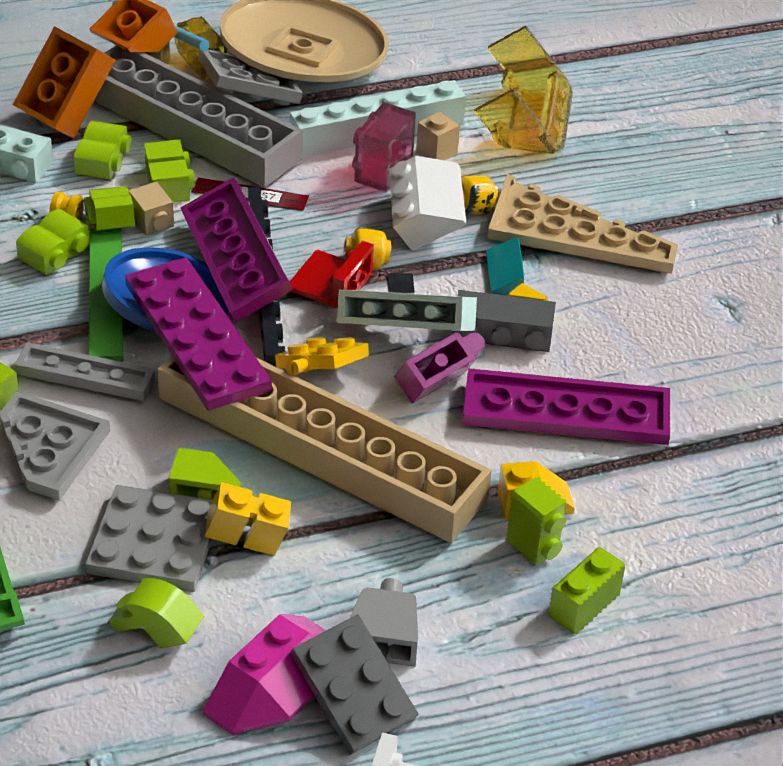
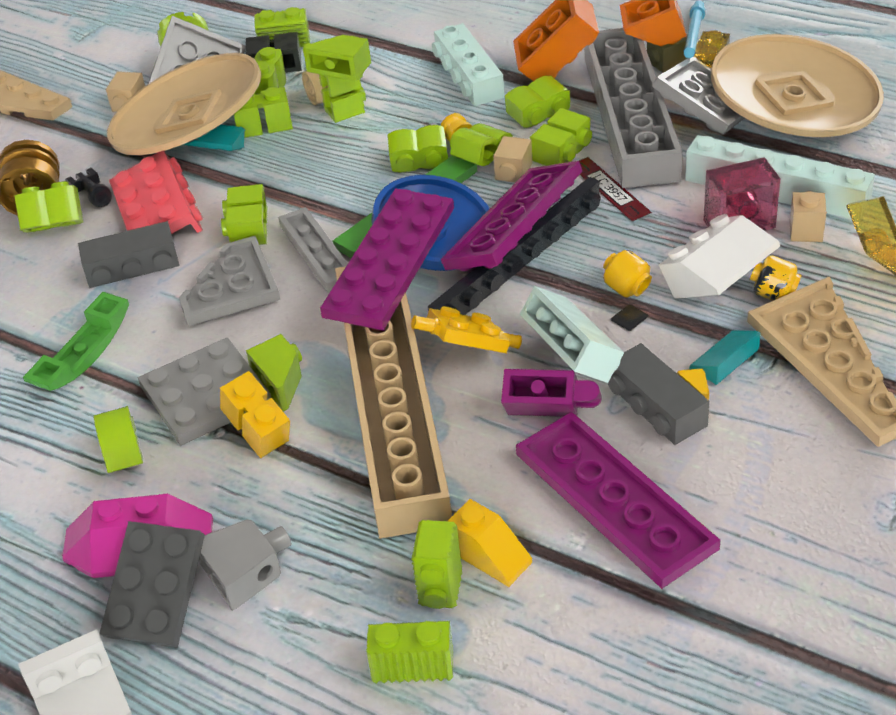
camera: 55 degrees right, 0 degrees up
red bracket [290,240,374,309] -> none

